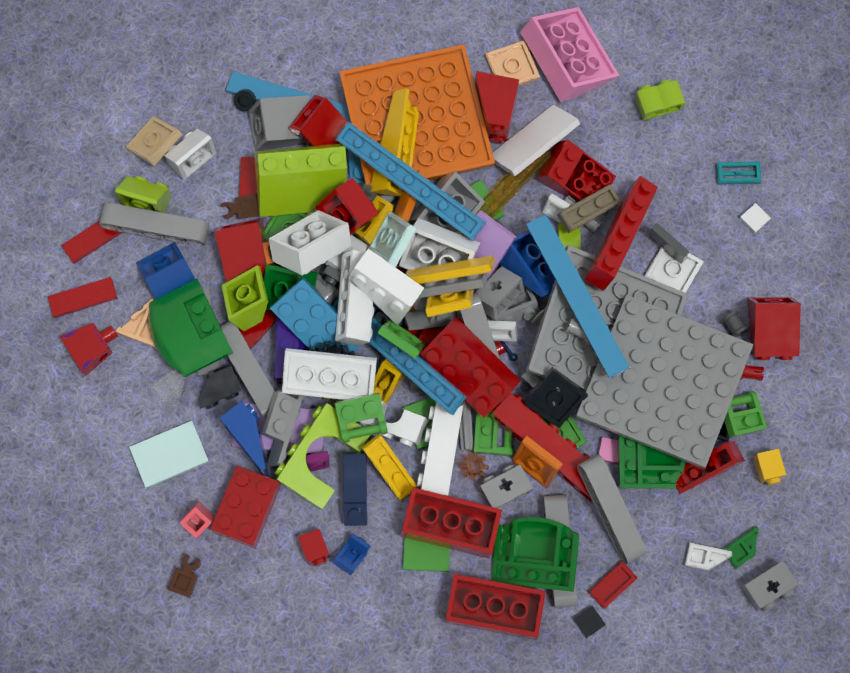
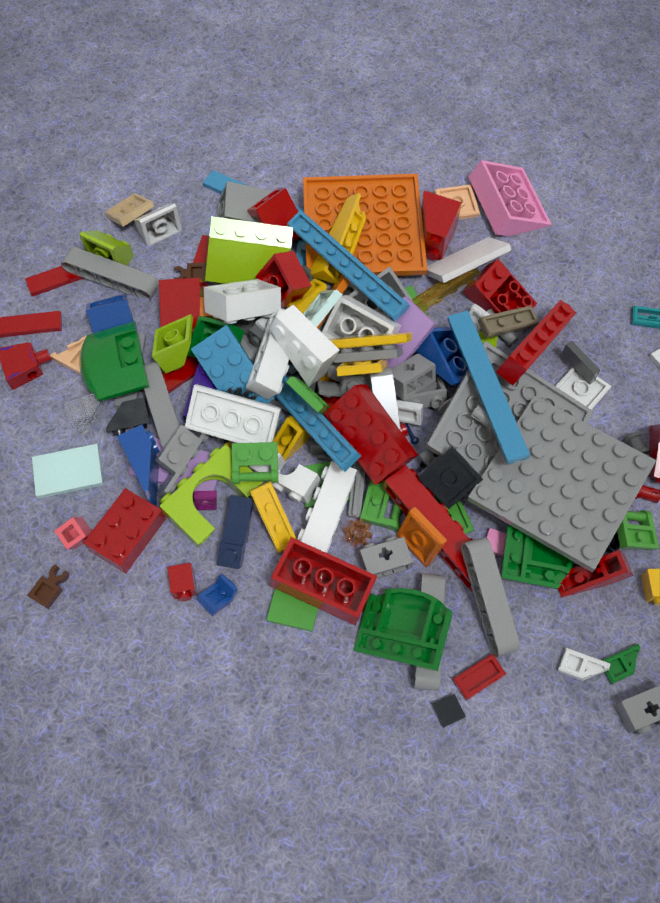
camera: 10 degrees right, 10 degrees down
black tile [234,89,256,111] -> none
red brick [445,574,546,640] -> none
lime brick [635,79,686,120] -> none

